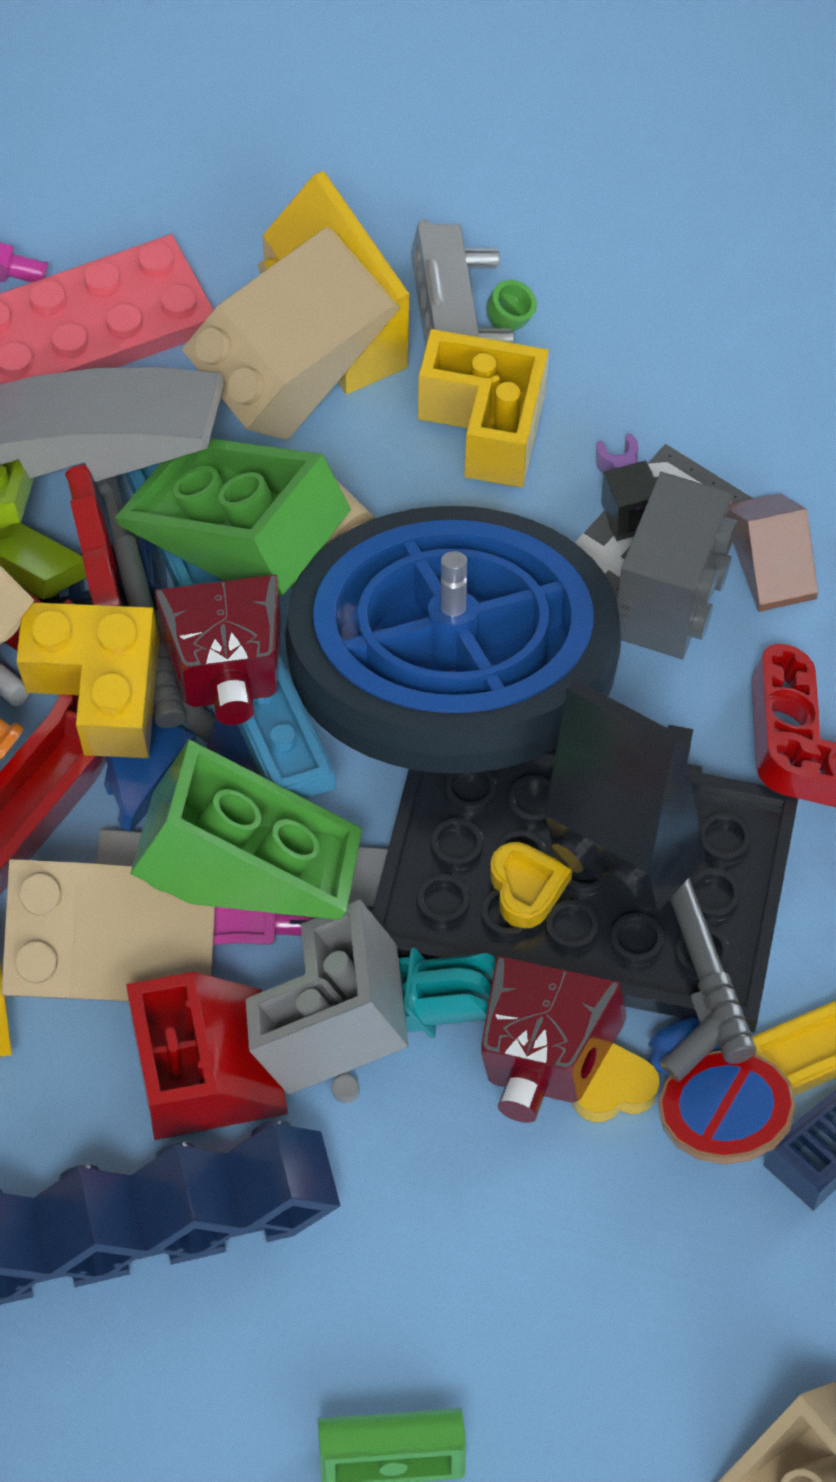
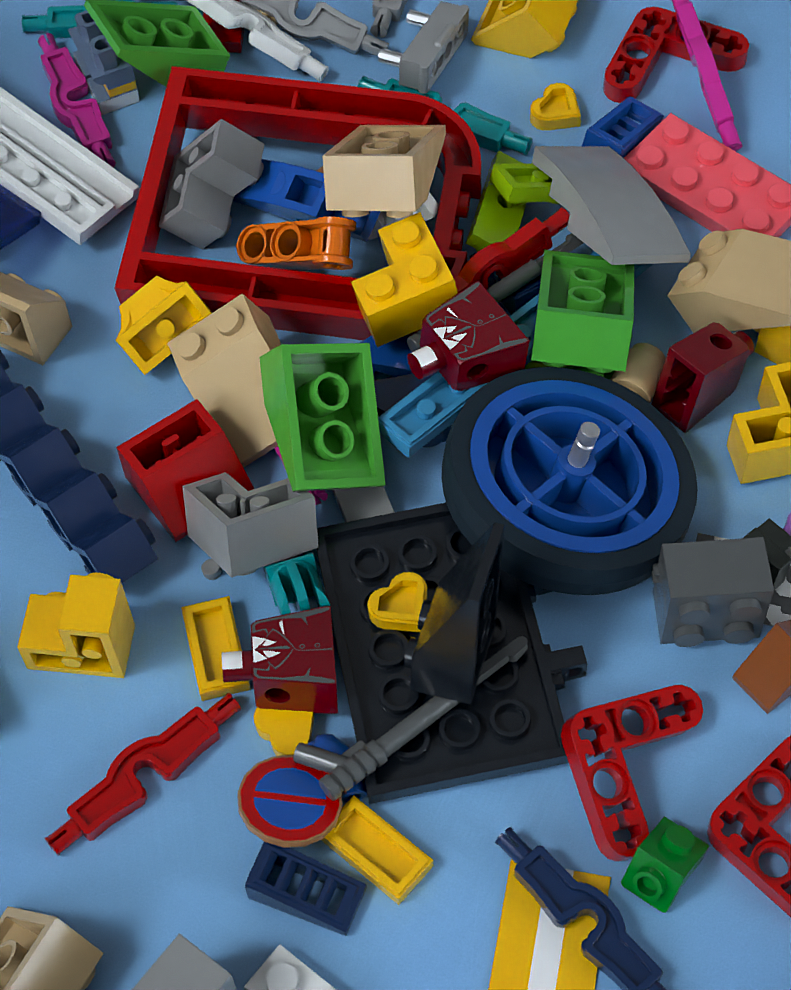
camera: 70 degrees right, 0 degrees up
none -> yellow brick [17,572,135,678]
none -> red piece [44,693,241,856]
none -> yellow tile [181,596,251,701]
none -> dark red torso [651,322,754,433]

